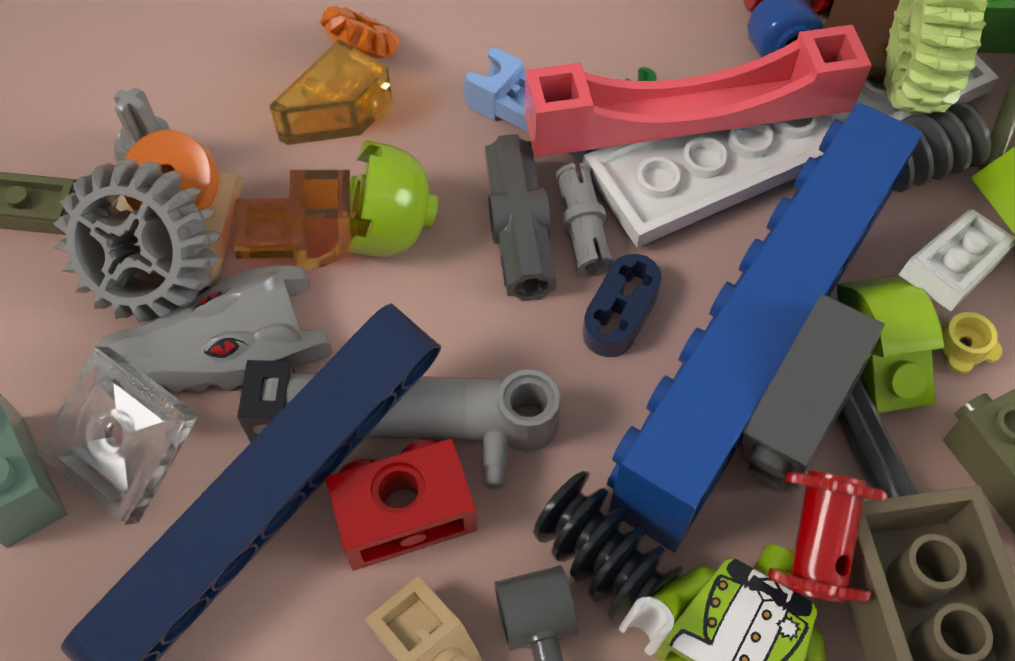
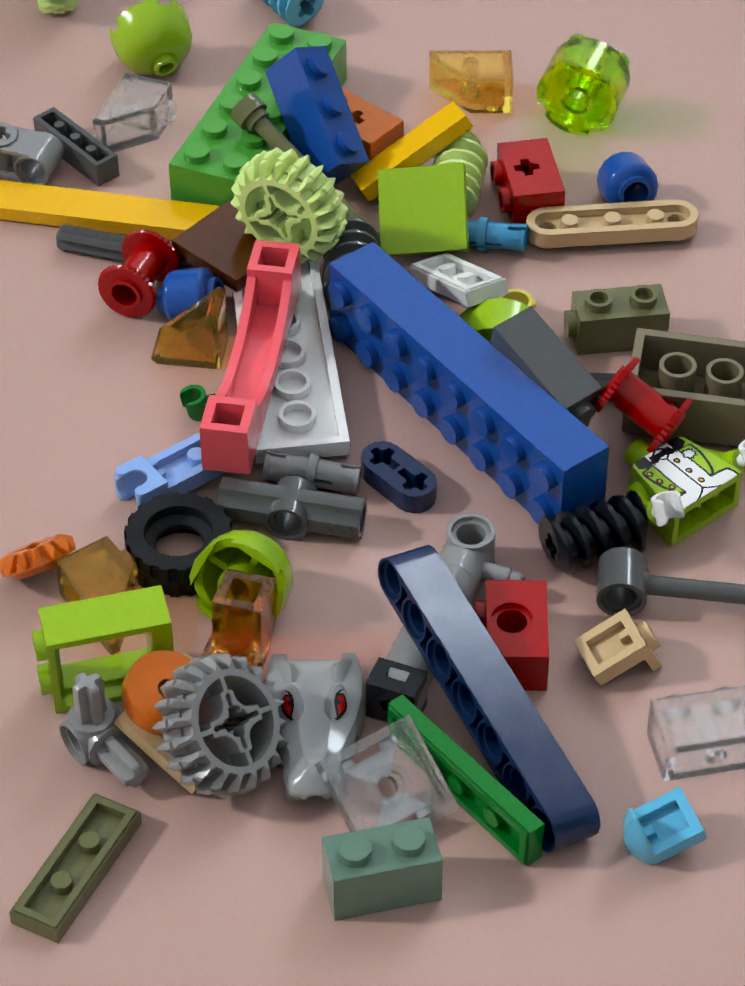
camera: 70 degrees left, 15 degrees down
none -> lime window [31,585,174,714]
none -> black tyre [124,492,233,597]
none -> clear yellow slope [151,286,228,370]
none -> green tile [387,694,545,867]

